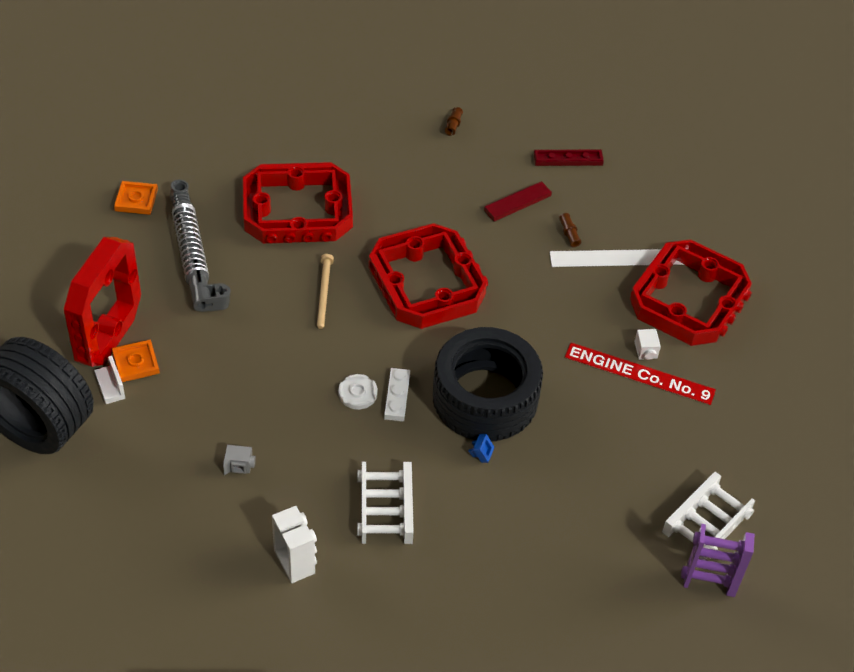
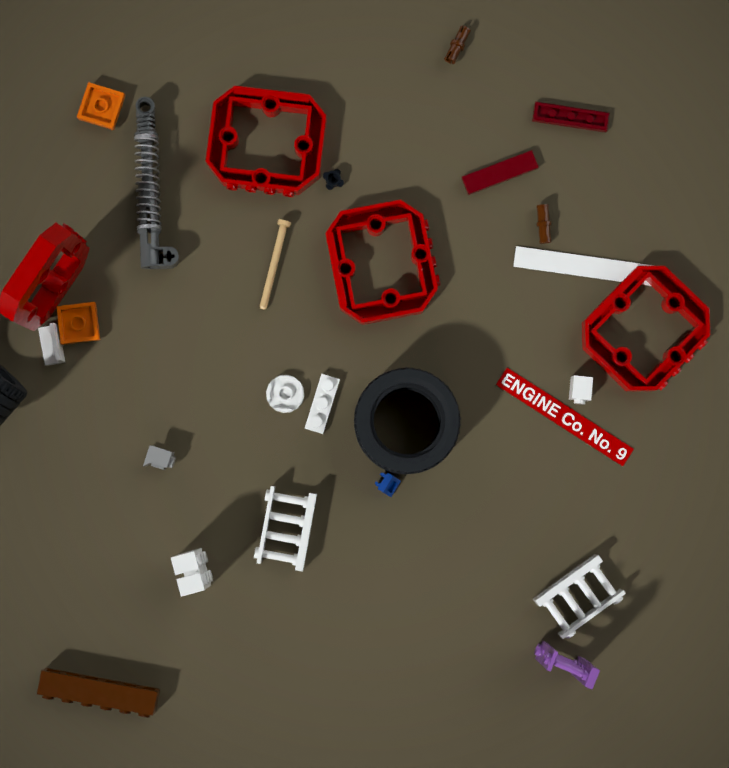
camera: 10 degrees right, 35 degrees up
none -> black plate [323,169,344,190]

